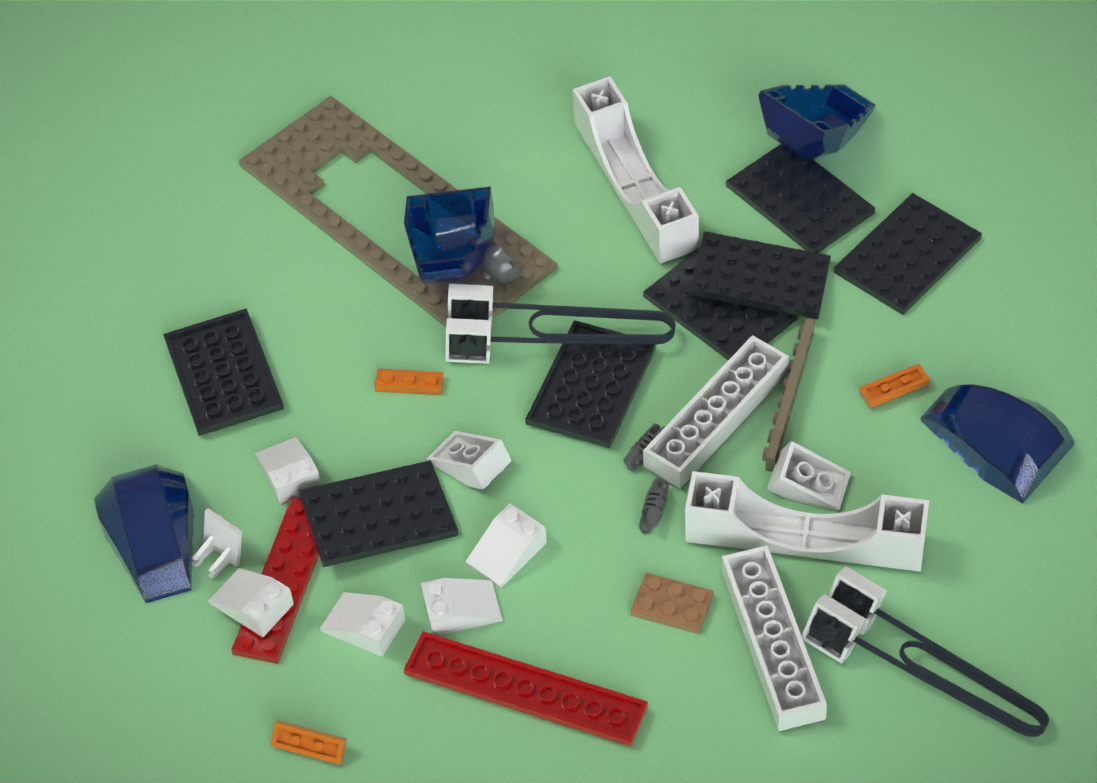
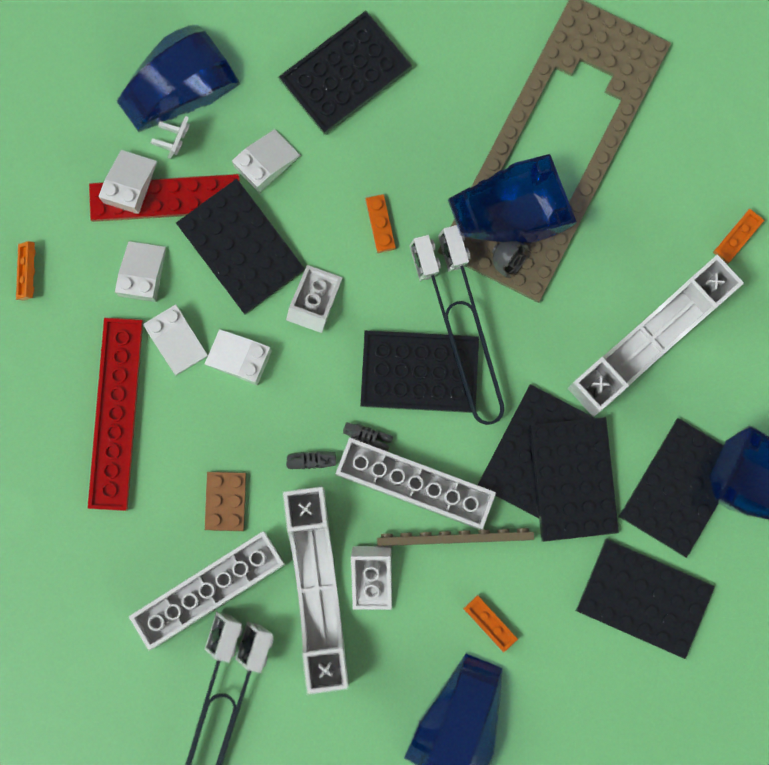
camera: 70 degrees right, 30 degrees up
none -> orange plate [713,209,764,264]

